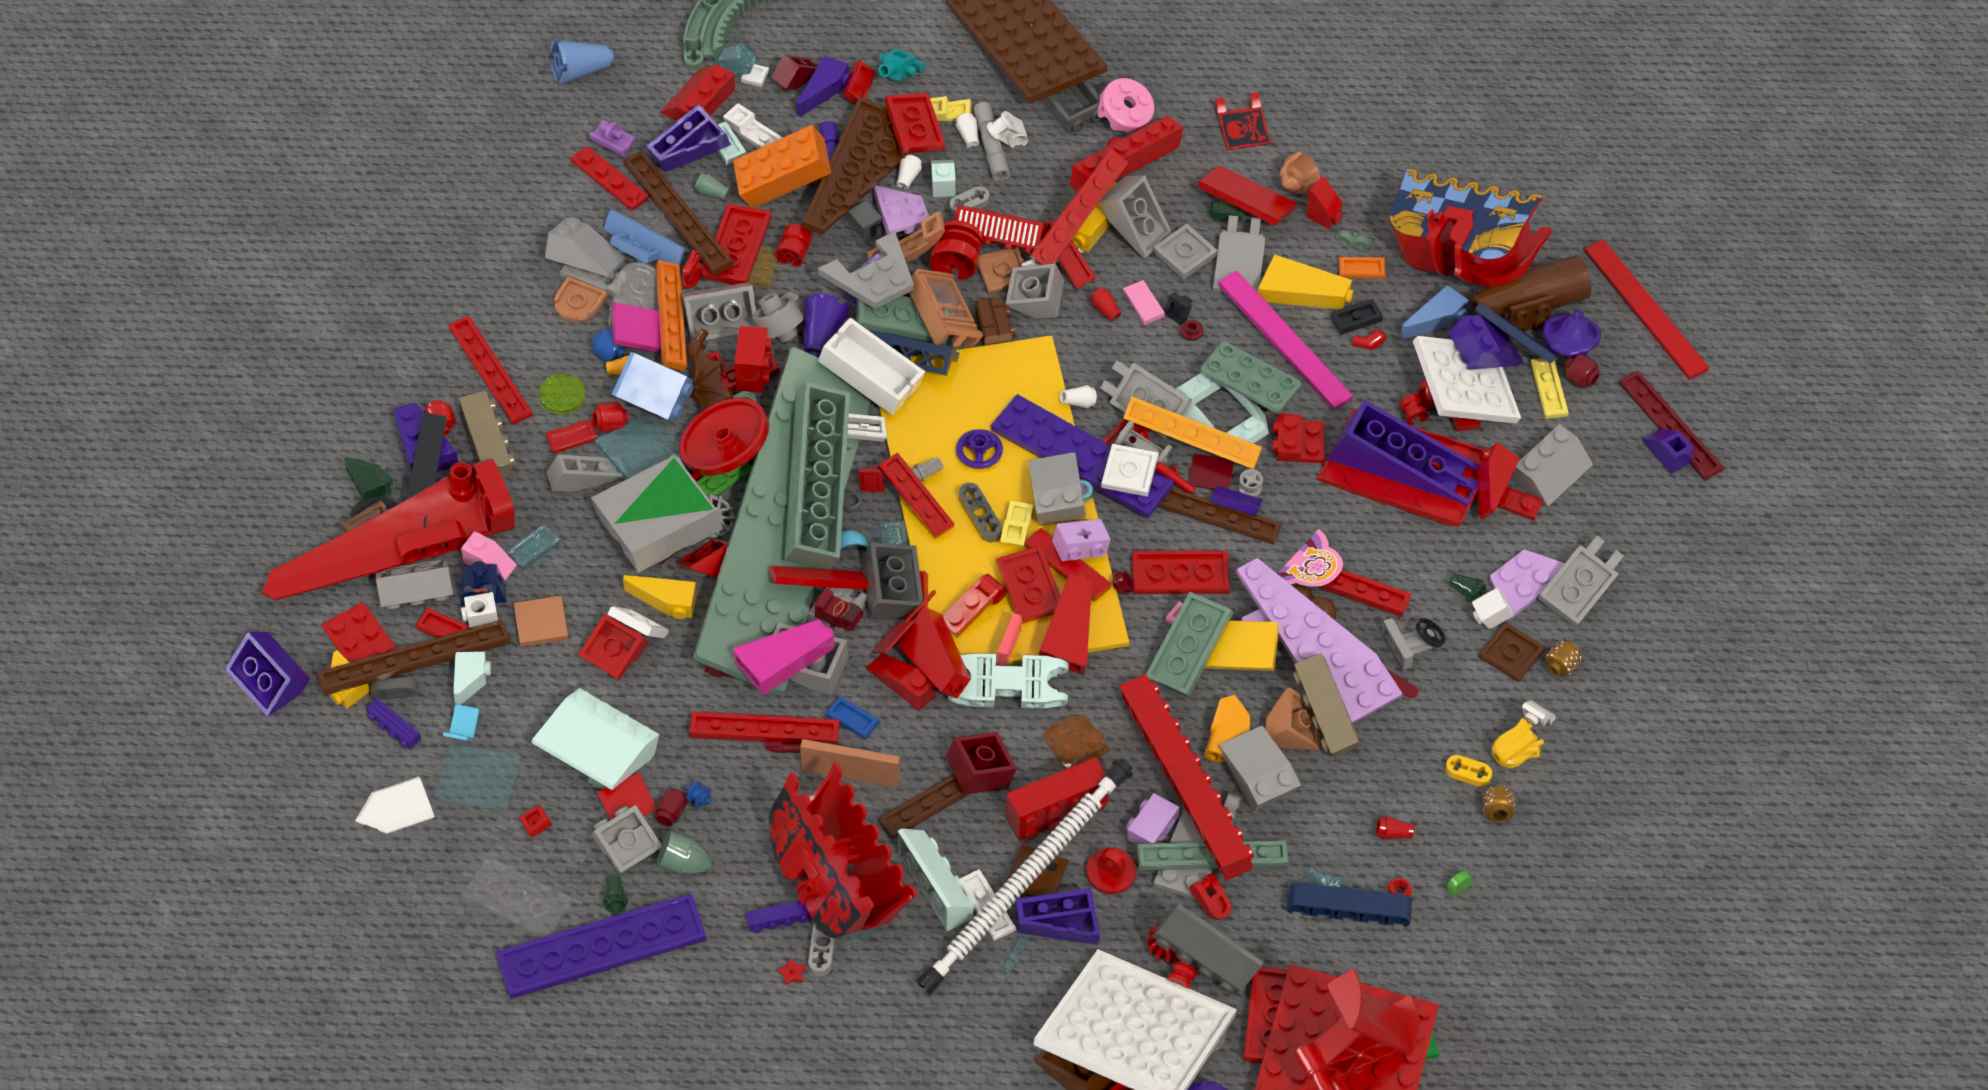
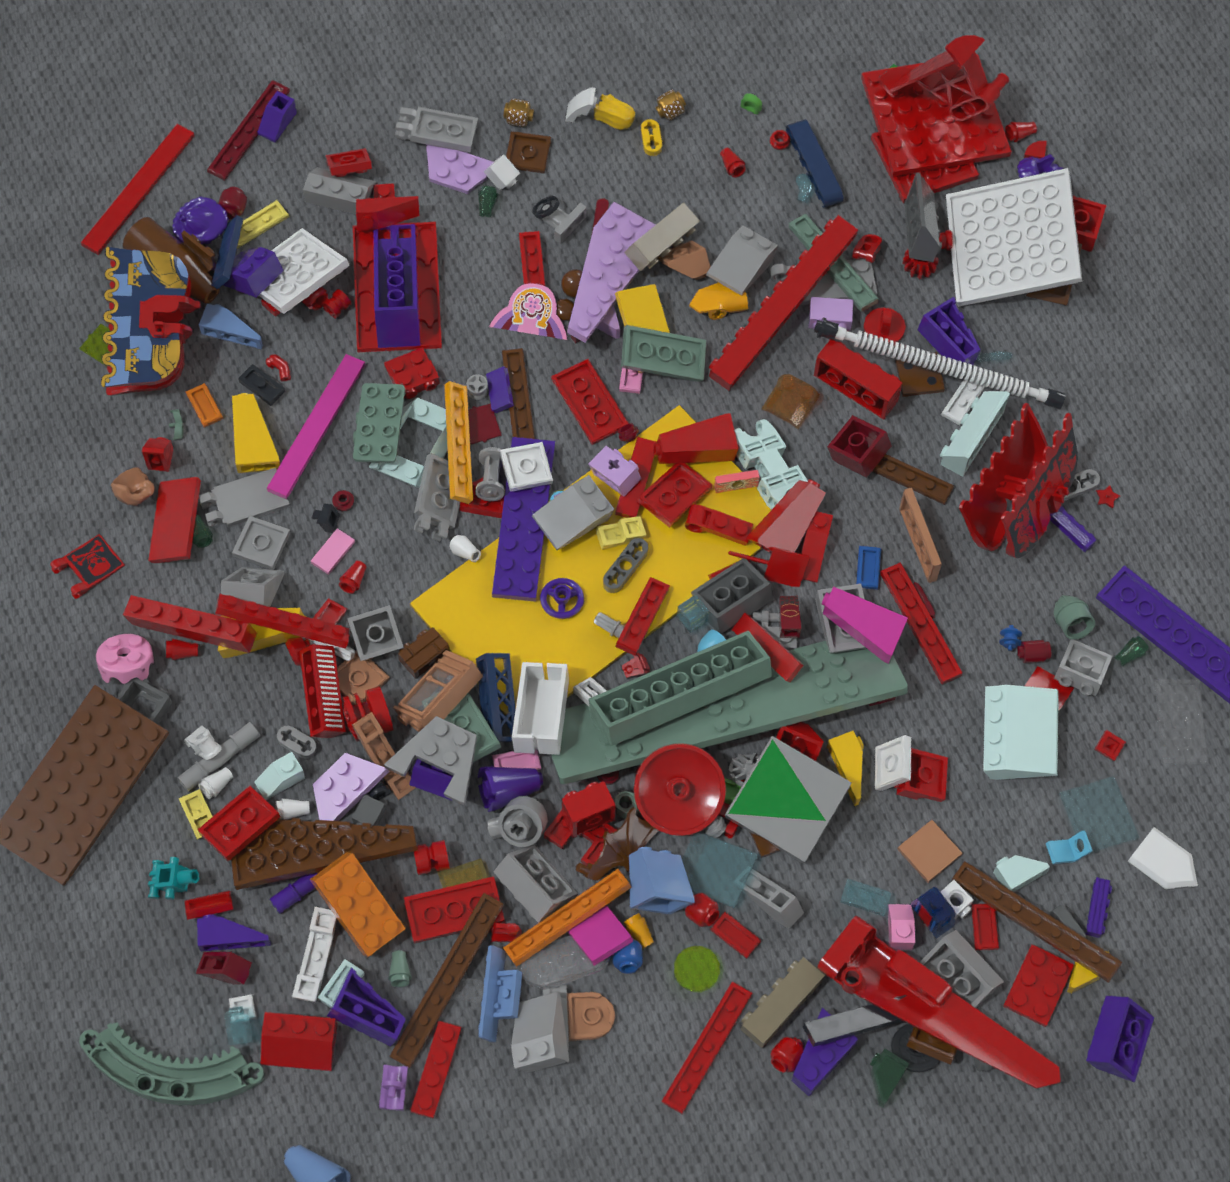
camera: 120 degrees left, 10 degrees up
red piece [1155,462,1195,494] -> none
none -> red plate [326,148,372,177]

